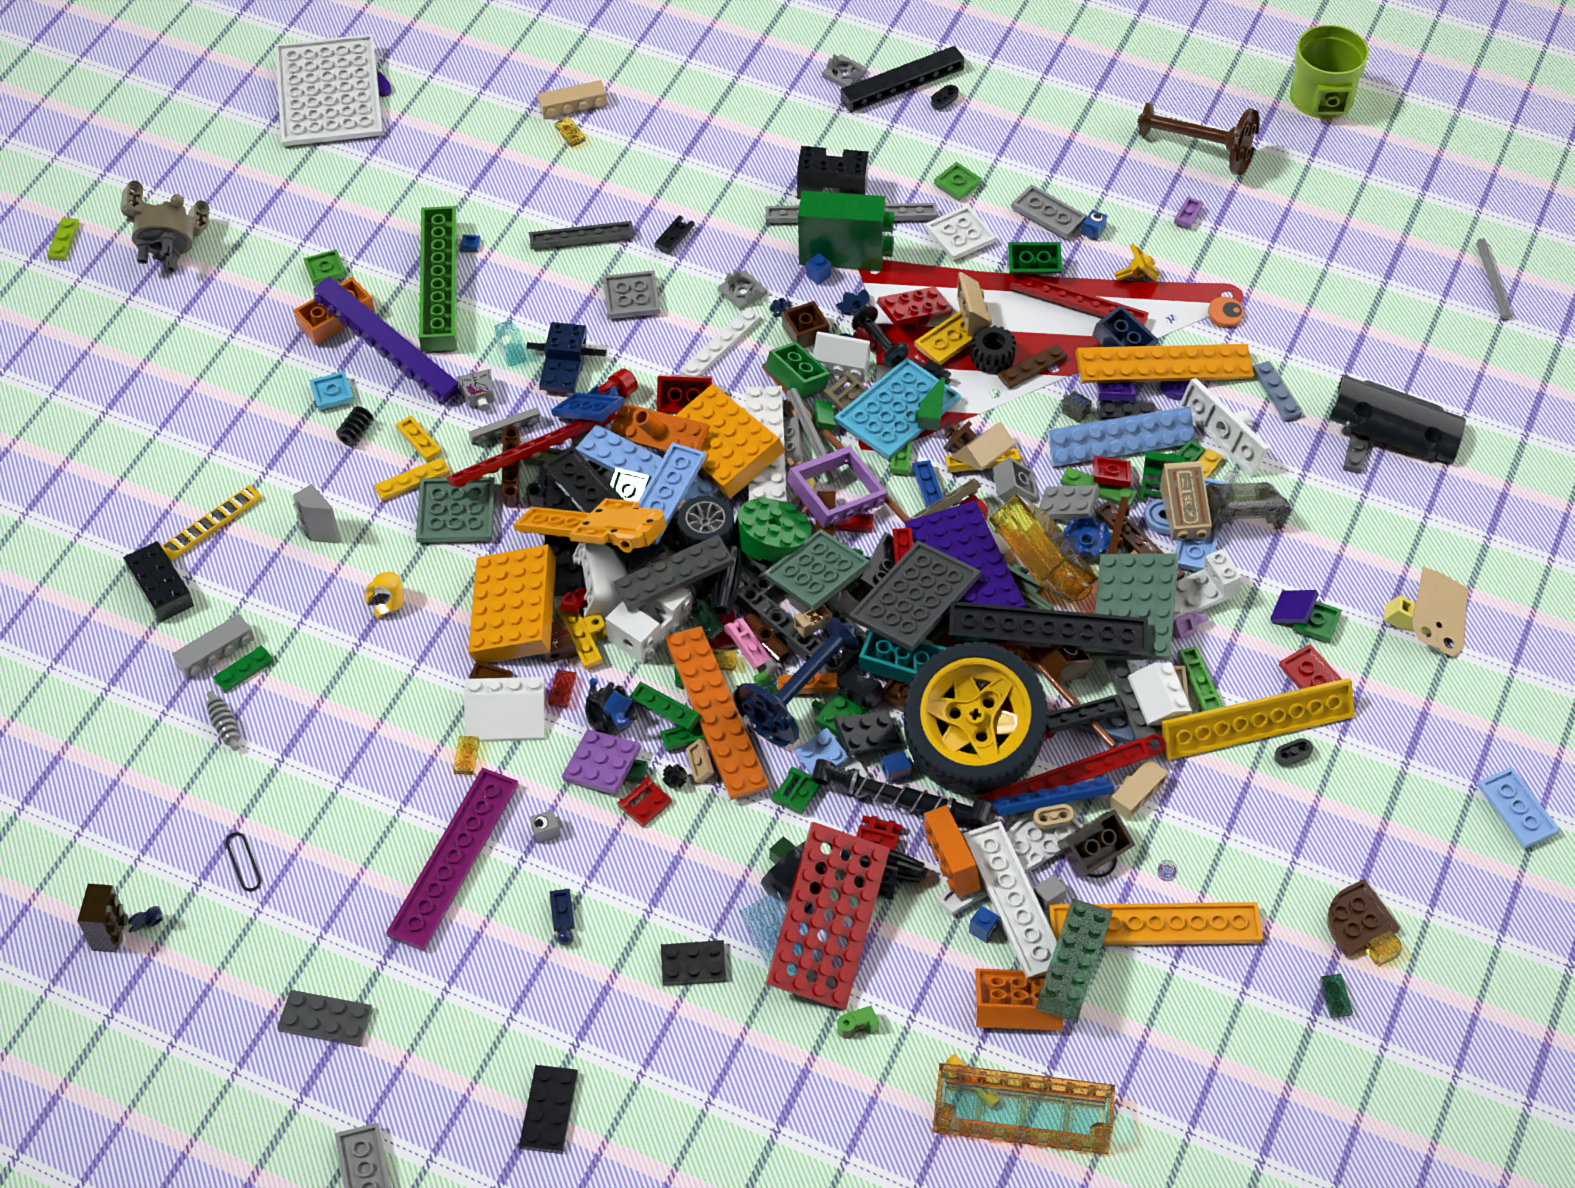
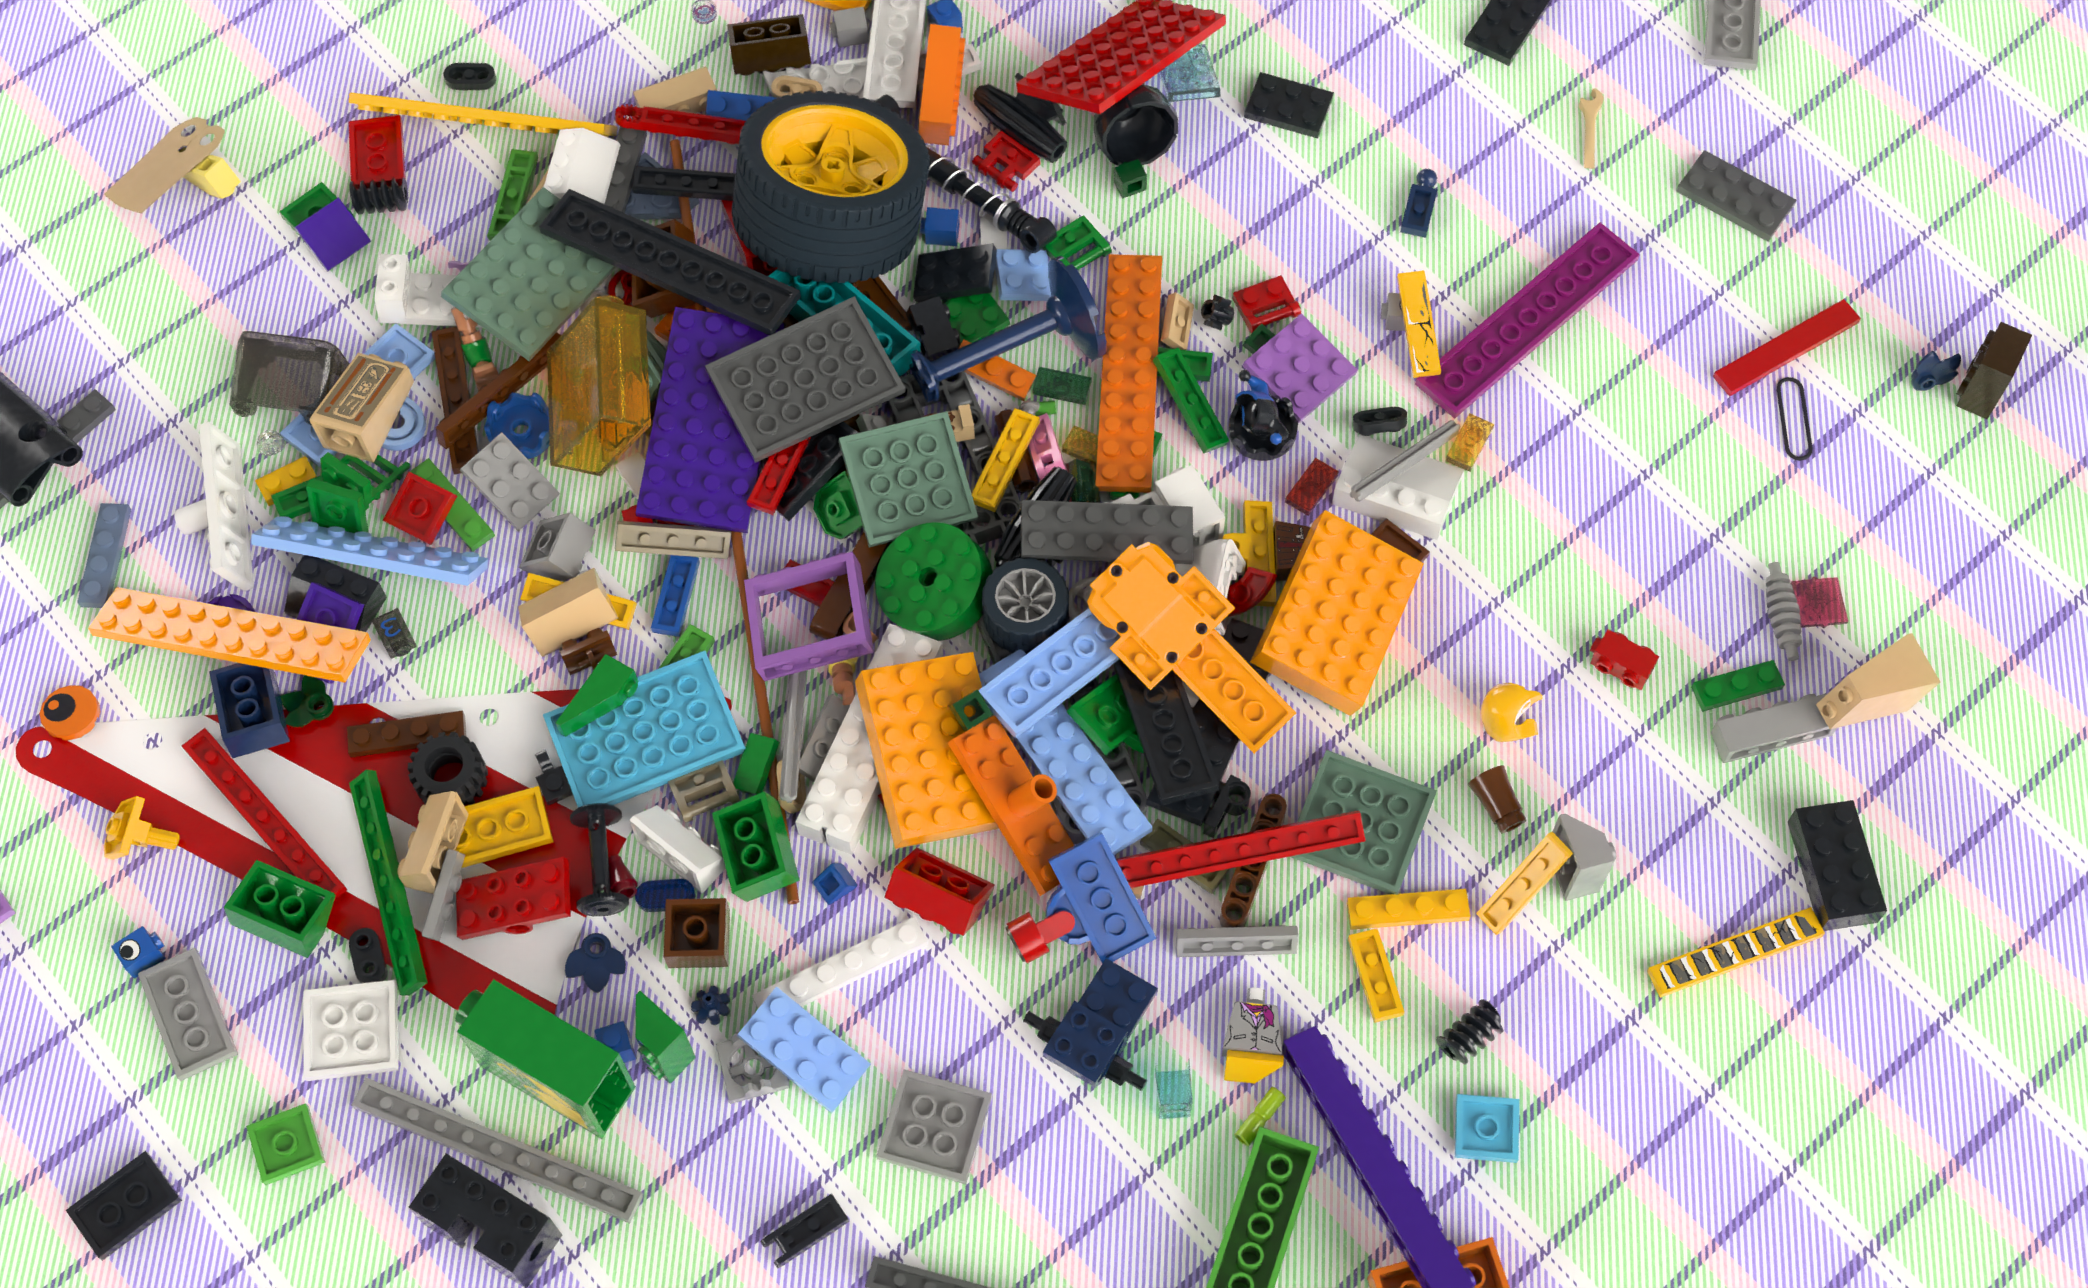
camera: 155 degrees left, 10 degrees up
none -> black plate [65,1151,183,1261]
none -> green plate [306,478,369,533]
none -> black piece [349,178,408,214]
none -> green plate [349,769,428,996]
none -> black plate [349,928,388,984]
none -> light grey plate [422,849,465,941]
none -> green slope [635,991,696,1084]
none -> light blue plate [736,987,871,1113]
none -> blue slope [812,863,858,905]
none -> dark green plate [949,689,993,731]
none -> yellow tile [971,408,1040,512]
none -> yellow tile [1224,1050,1284,1084]
none -> lime piece [1234,1087,1286,1146]
none -> light grey axle [1350,420,1461,502]
none -> black plate [1353,407,1407,436]
none -> yellow tile [1397,270,1441,378]
none -> reddish brown plant [1468,765,1527,834]
none -> yellow tile [1476,832,1574,935]
none -> tan piece [1579,88,1604,169]
none -> red brick [1590,629,1660,690]
none -> red tile [1713,299,1861,397]
none -> clear pink piece [1790,577,1848,628]
none -> tan slope [1816,633,1940,729]

